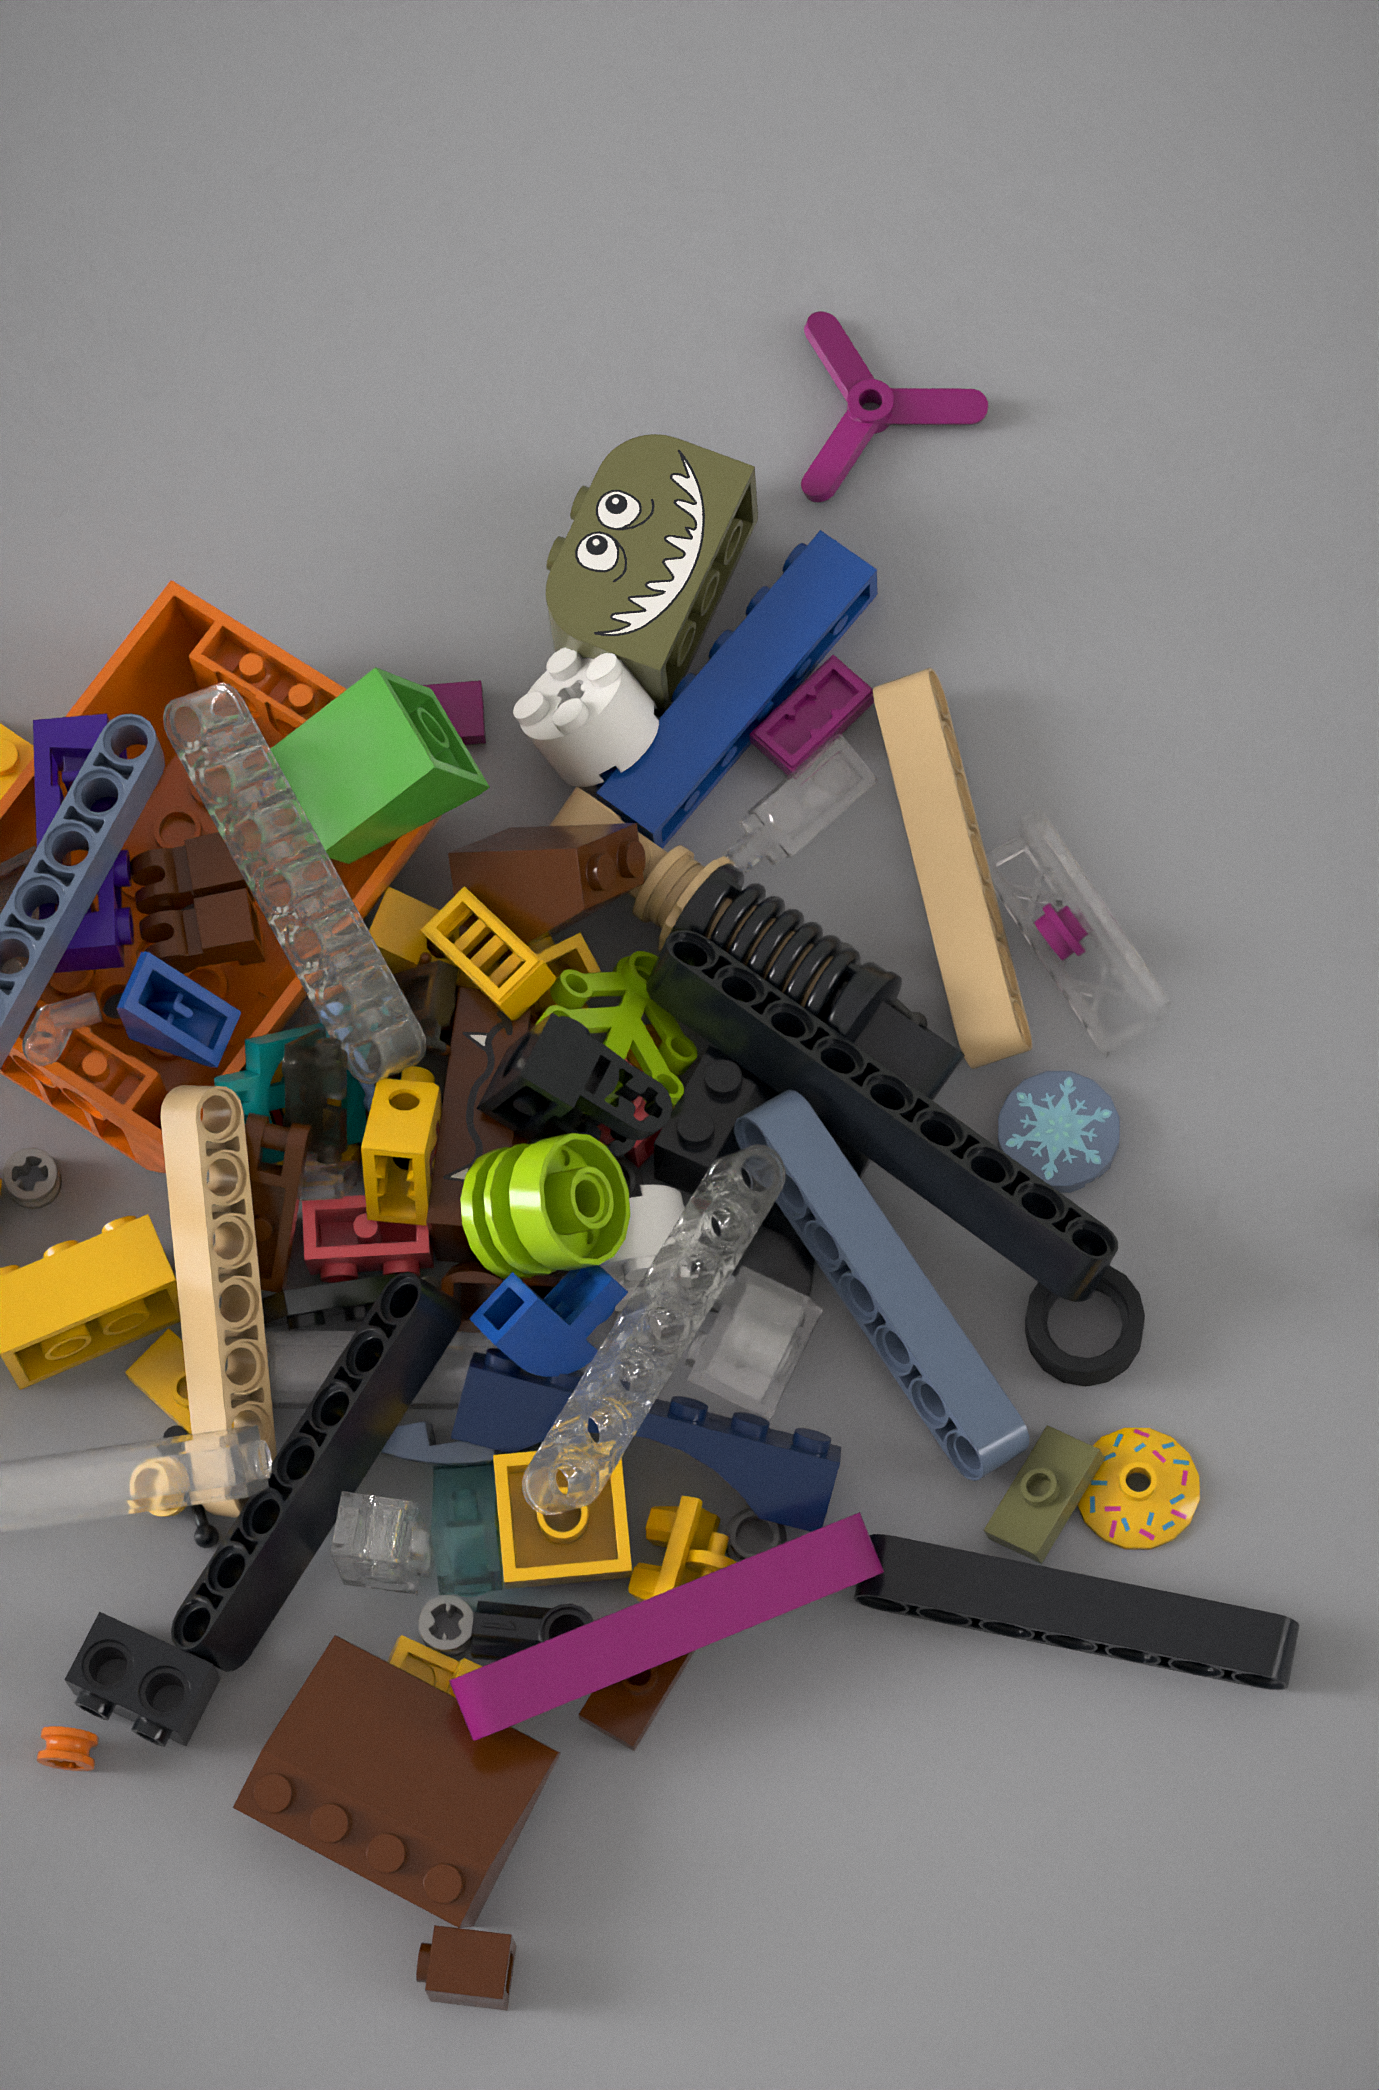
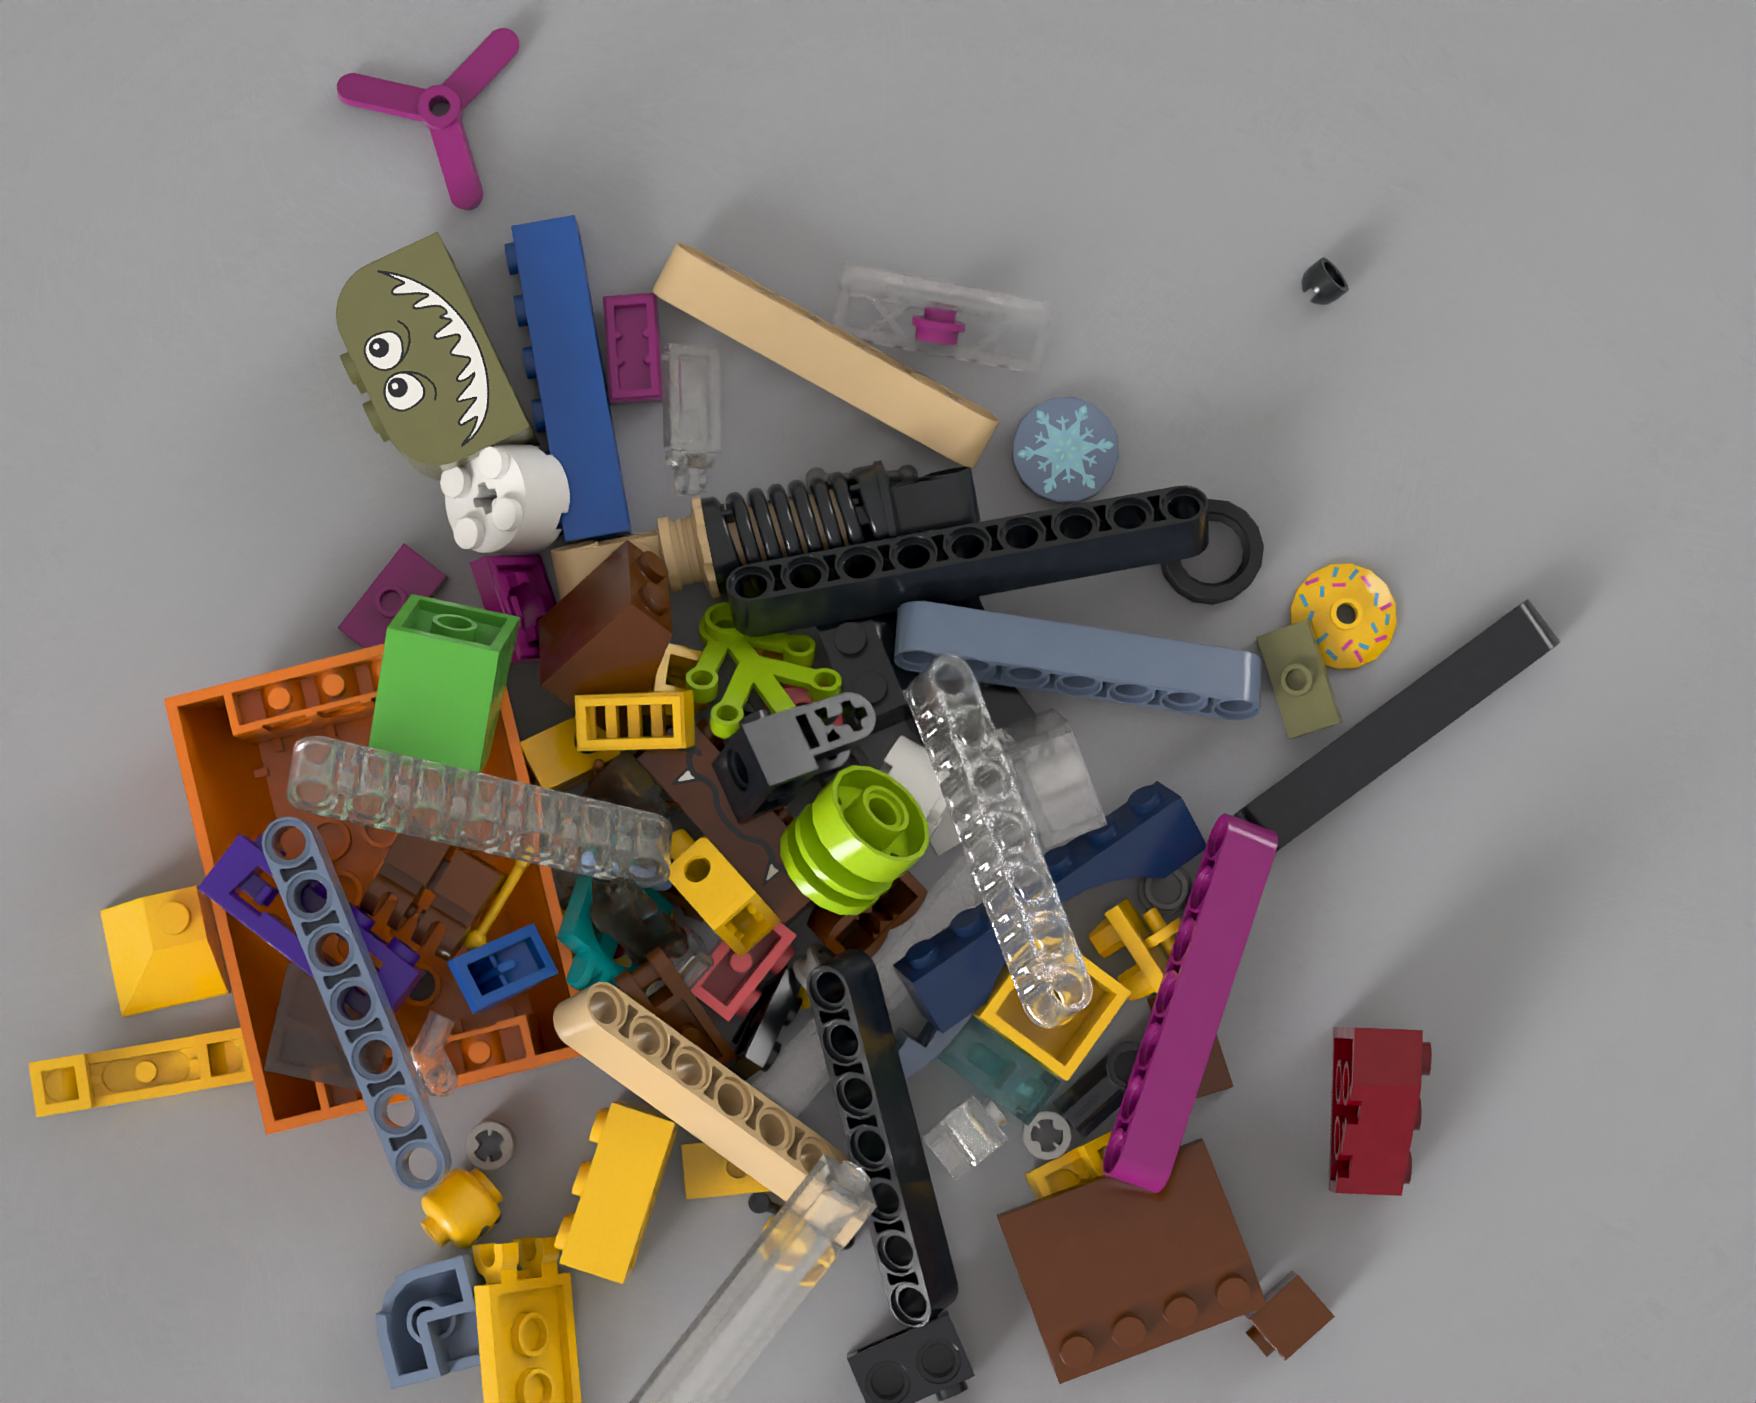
camera: 55 degrees left, 15 degrees up
blue brick [469,1265,628,1377] -> none
none -> yellow hinge [464,847,536,951]
none -> magenta piece [469,554,557,666]
none -> dark red brick [1329,1027,1432,1196]

